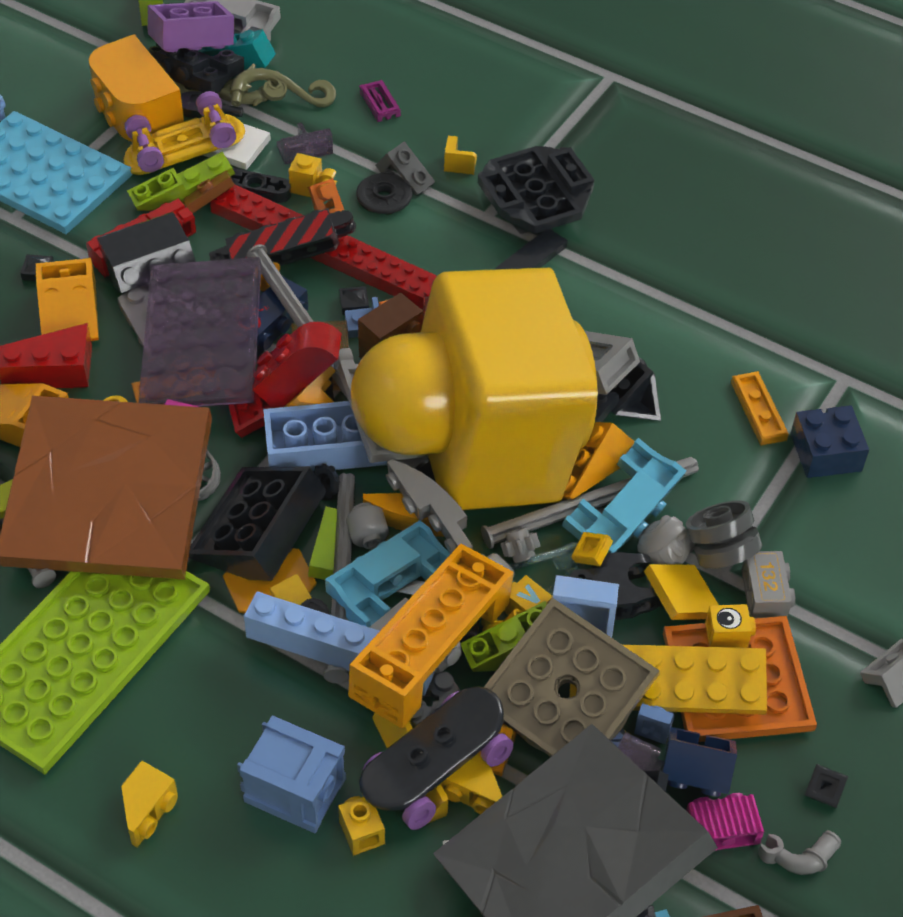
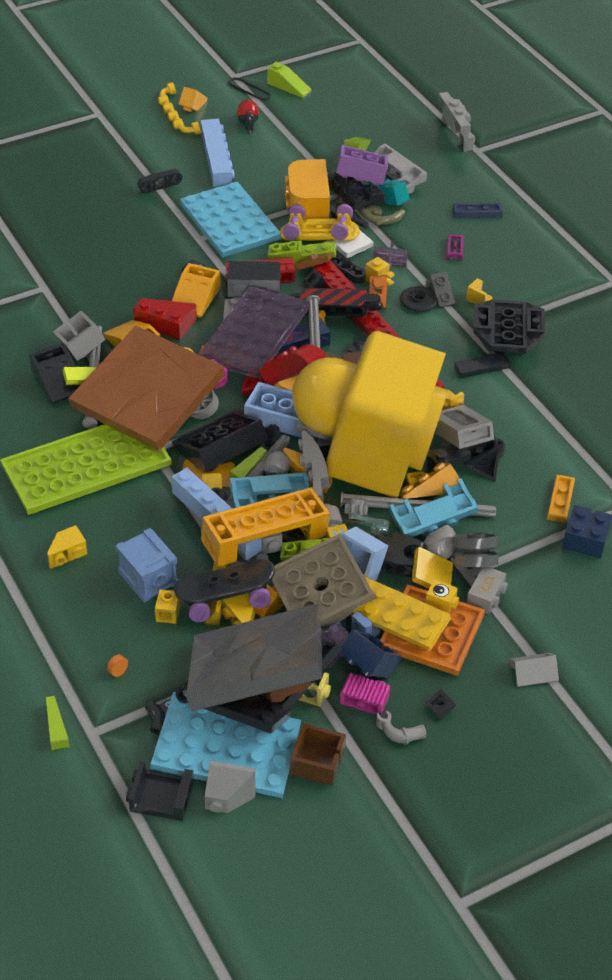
camera: 30 degrees right, 5 degrees down
olive plant [230,64,336,107] -> none
yellow tile [571,532,613,566] -> none
none -> black tile [304,269,326,288]
none -> dark blue tile [453,203,503,218]

